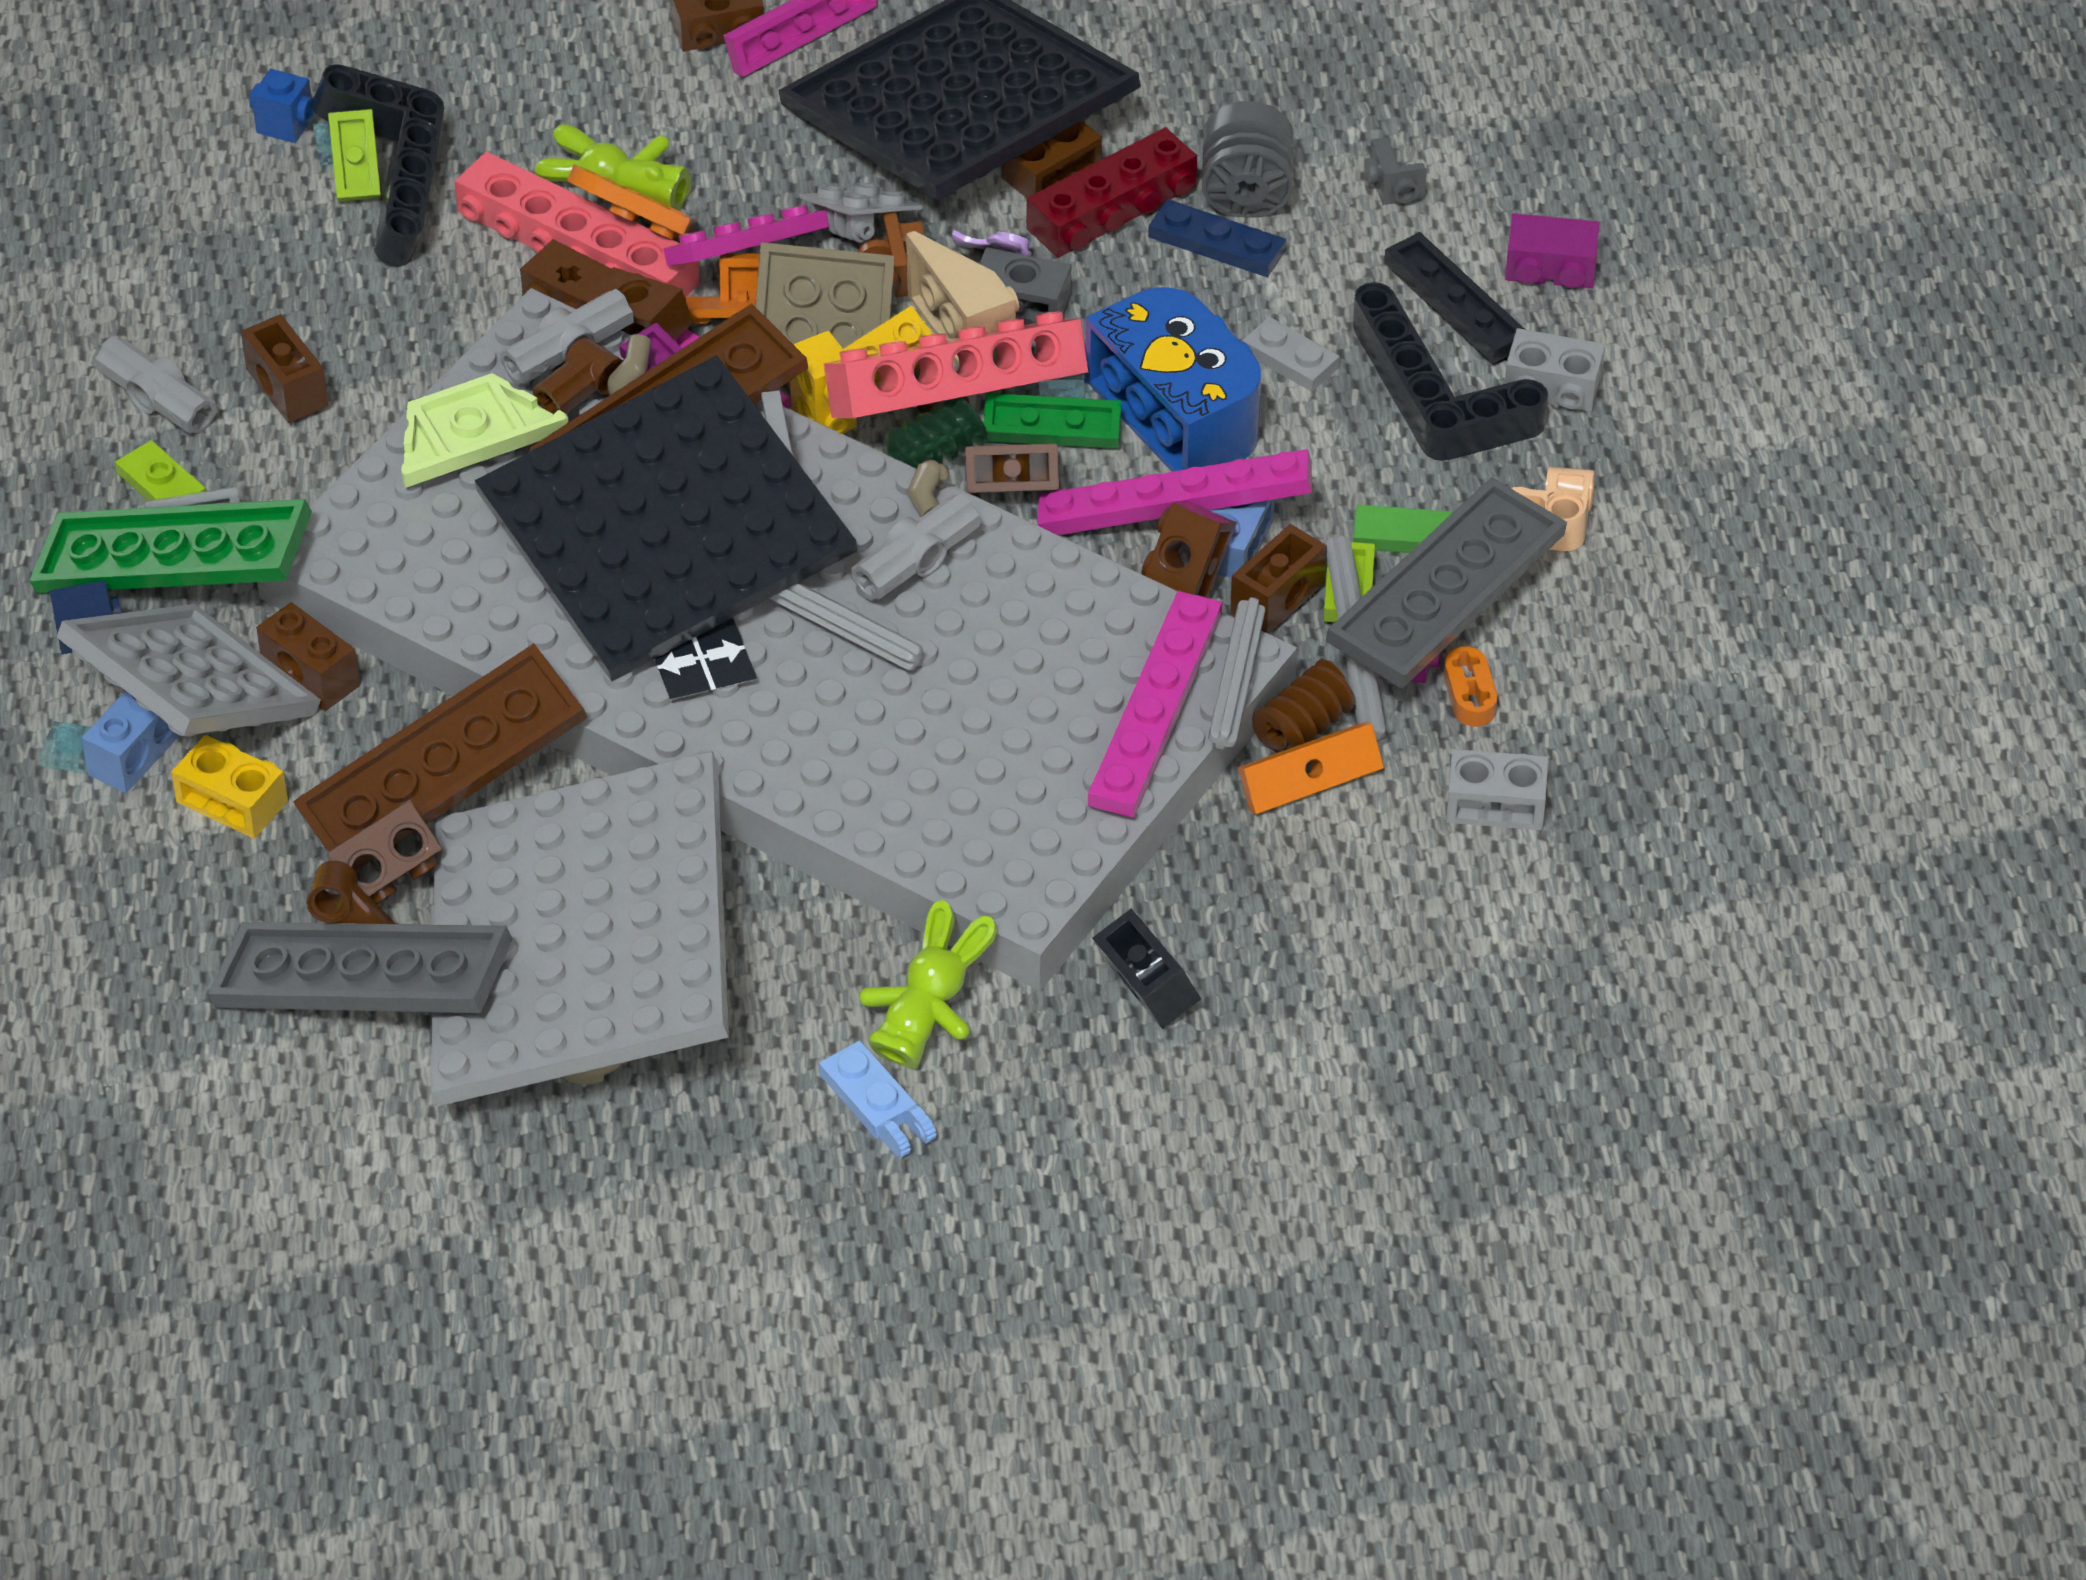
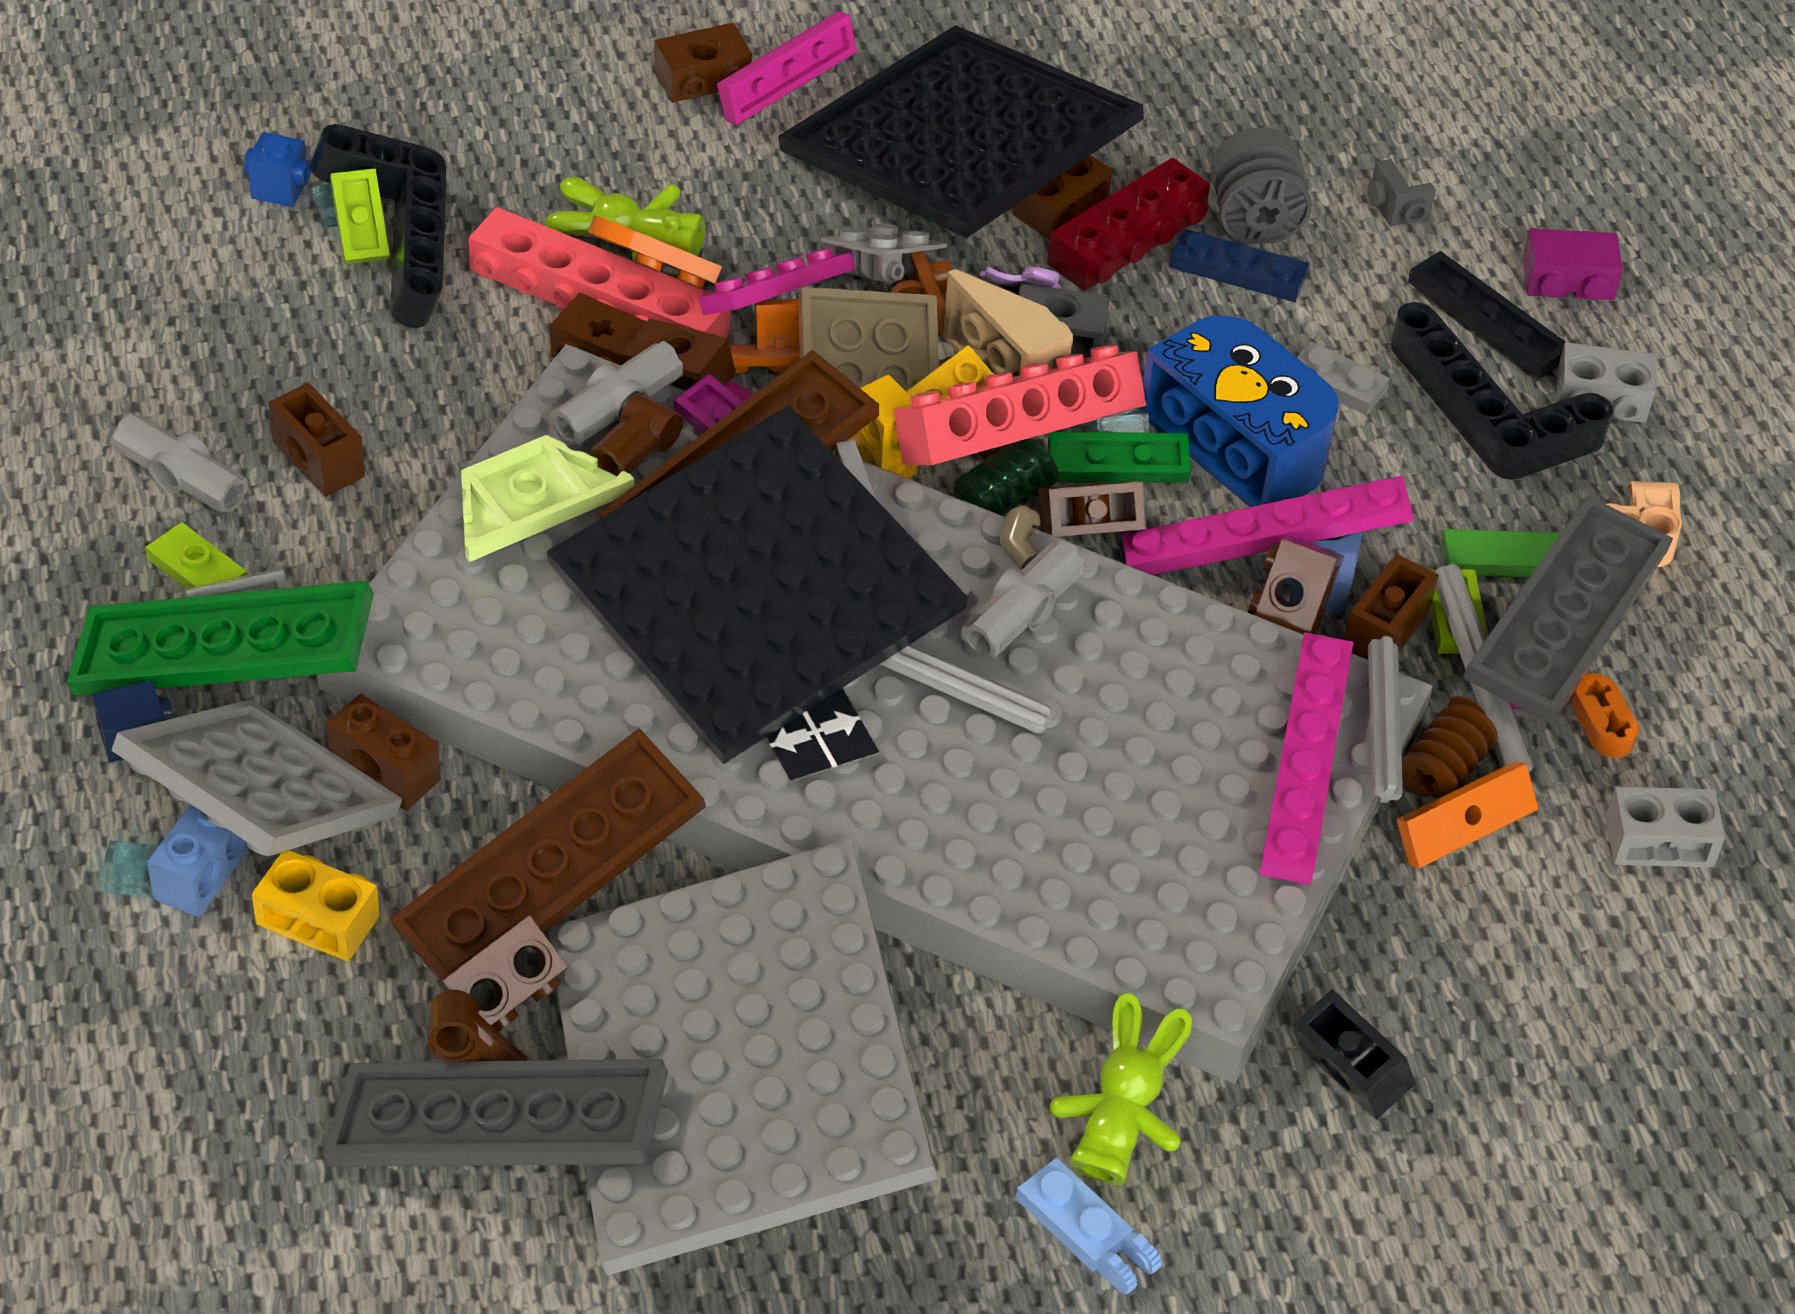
camera: 10 degrees left, 0 degrees up
dark tan arm [607,335,651,395] -> none

